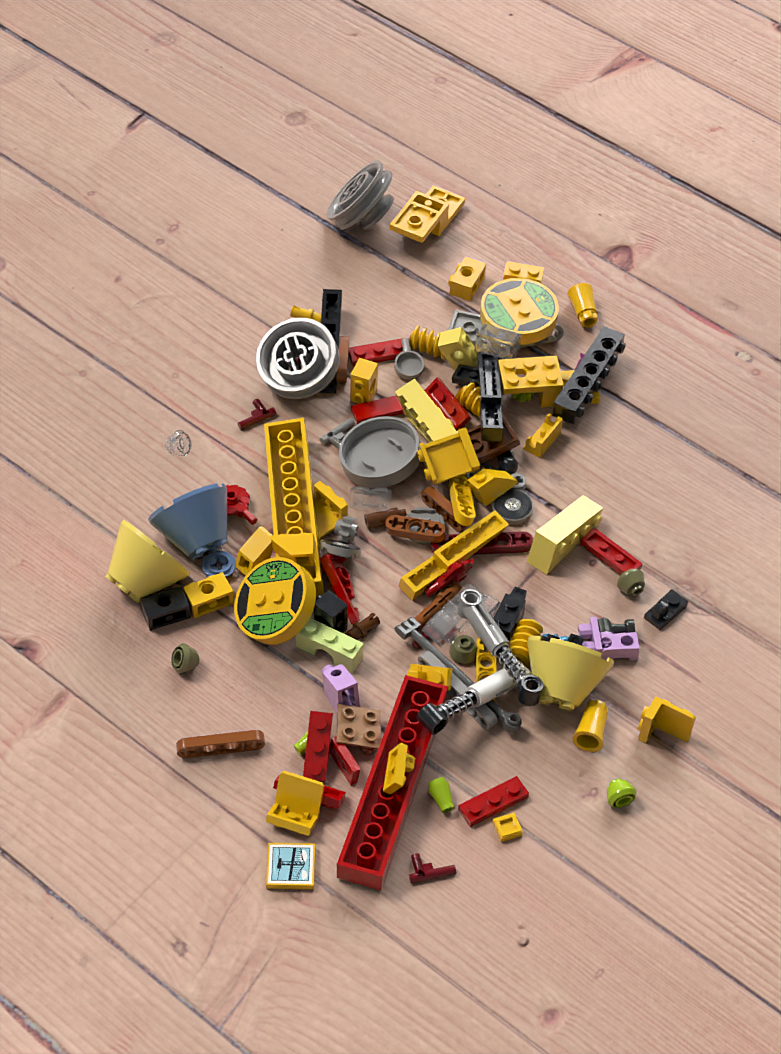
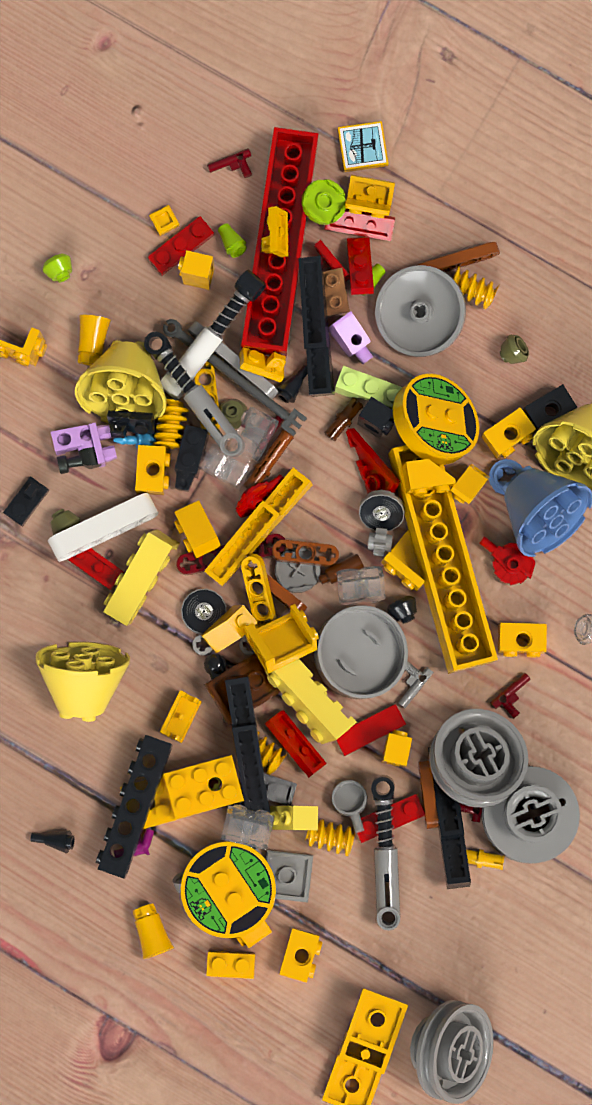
camera: 170 degrees right, 30 degrees up
none -> black cone [30,830,75,854]
none -> light yellow cone [36,642,130,722]
none -> white beam [48,493,159,562]
none -> yellow brick [135,445,171,495]
none -> yellow brick [174,500,221,558]
none -> yellow brick [178,250,215,290]
none -> black cone [276,365,308,403]
none -> black slope [298,256,335,397]
none -> lime tile [302,179,346,225]
none -> piece [371,775,401,931]
none -> light grey dish [375,265,466,357]
none -> black cone [387,595,417,624]
none -> yellow piece [453,266,500,310]
none -> light grey wheel [482,766,580,864]
none -> yellow brick [498,623,547,658]

